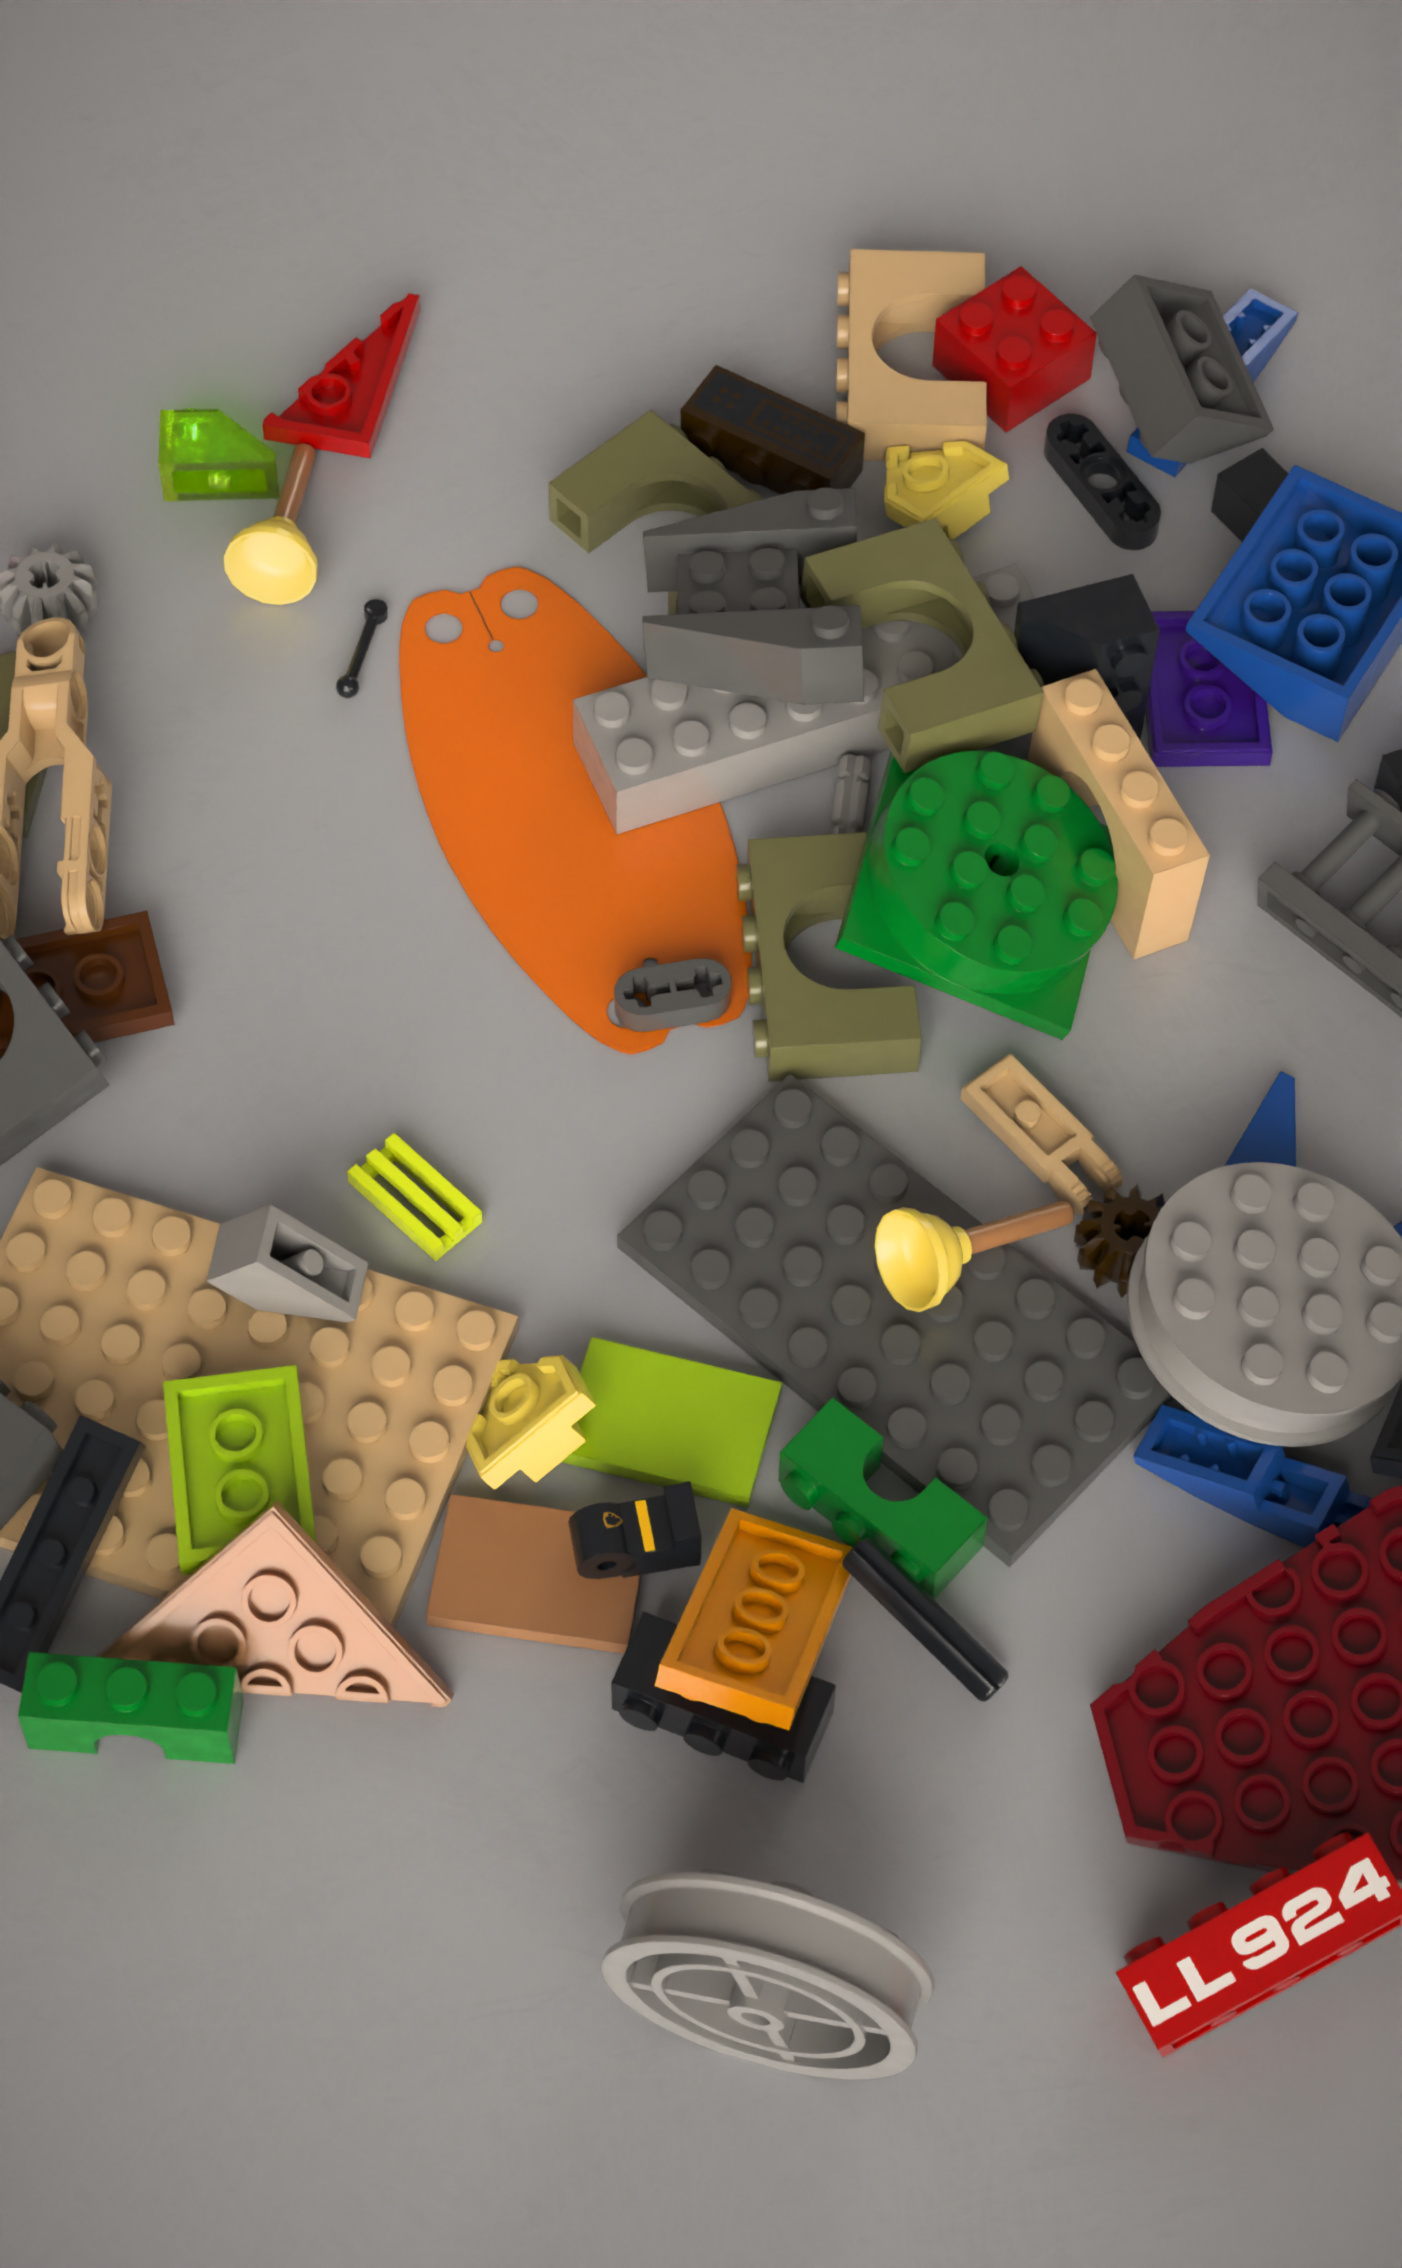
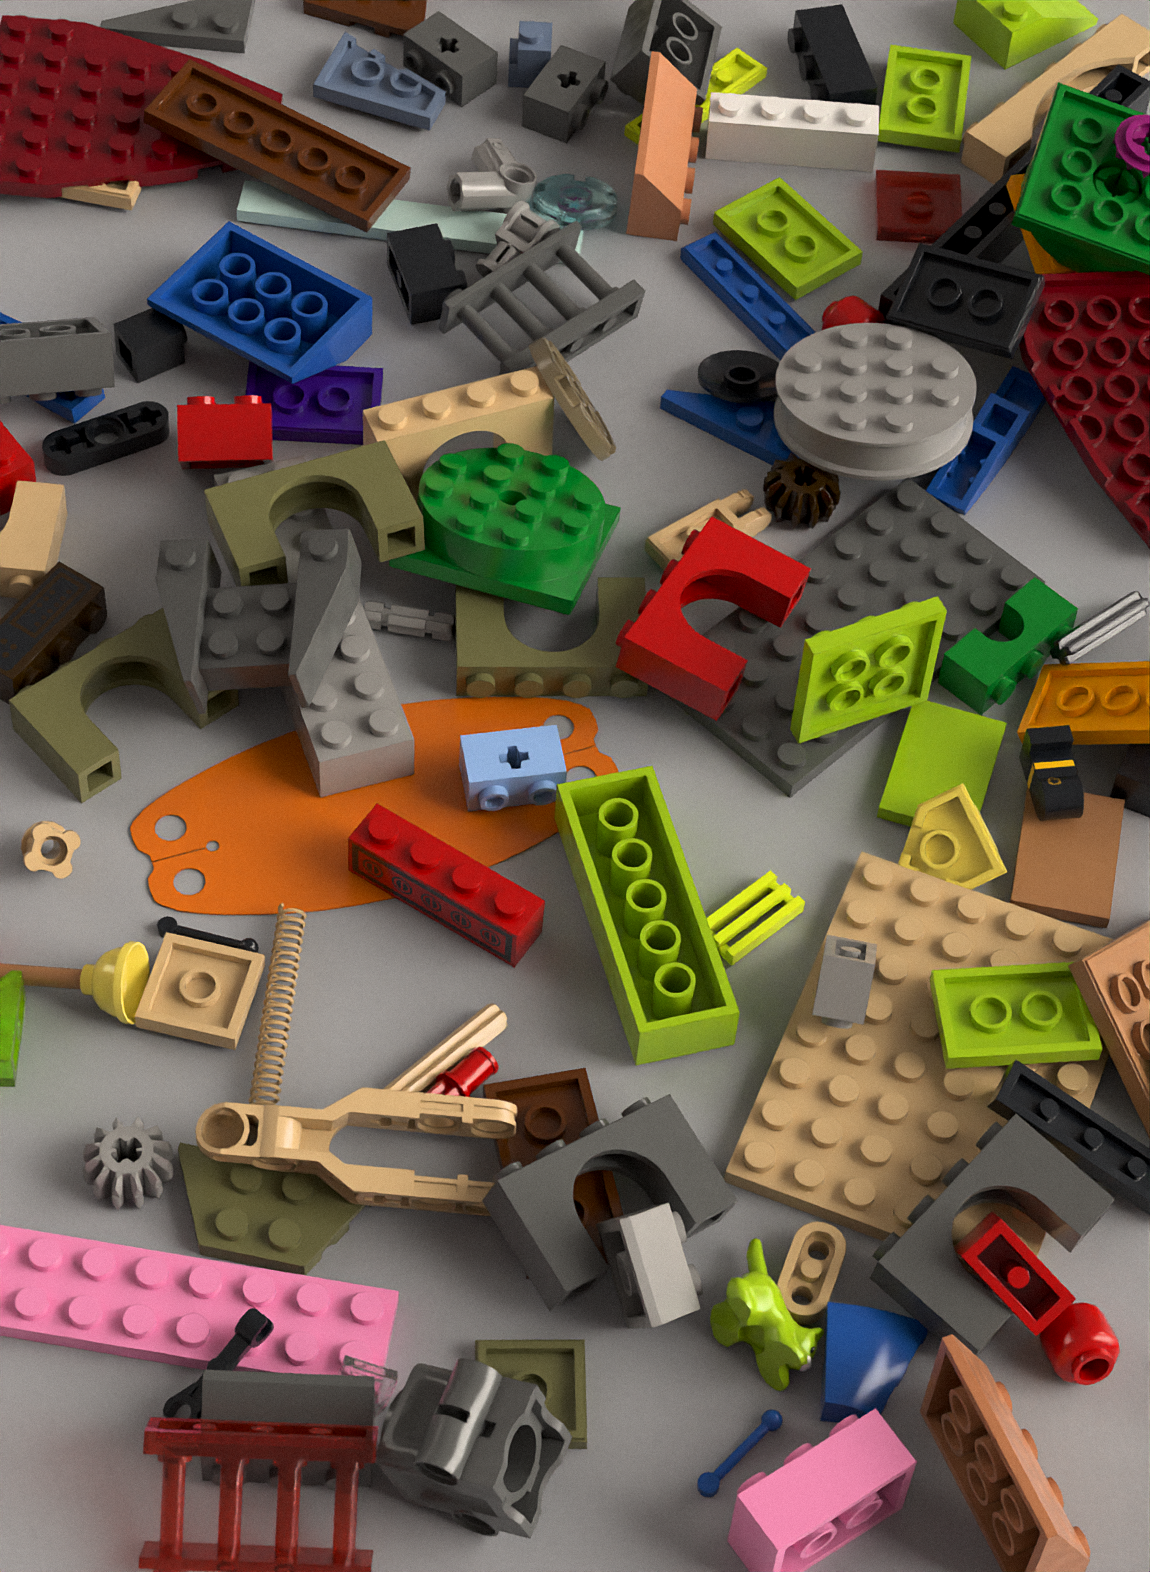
camera: 90 degrees left, 5 degrees down
dark grey beam [614,959,731,1032] -> none
light yellow piece [874,1200,1074,1312] -> none
light yellow plate [884,441,1009,539] -> none
black slope [1014,574,1160,740] -> none
none -> tan brick [21,821,81,879]
none -> tan plate [135,932,265,1050]
none -> red brick [177,395,274,469]
none -> tan piece [249,903,307,1105]
none -> red brick [348,803,545,968]
none -> tan axle [383,1003,508,1093]
none -> red axle [426,1046,499,1097]
none -> light blue brick [459,725,567,812]
none -> dark tan tile [529,337,617,461]
none -> lime brick [554,765,740,1066]
none -> red arch [615,516,811,721]
none -> black dish [697,350,779,403]
none -> lime plate [790,596,947,744]

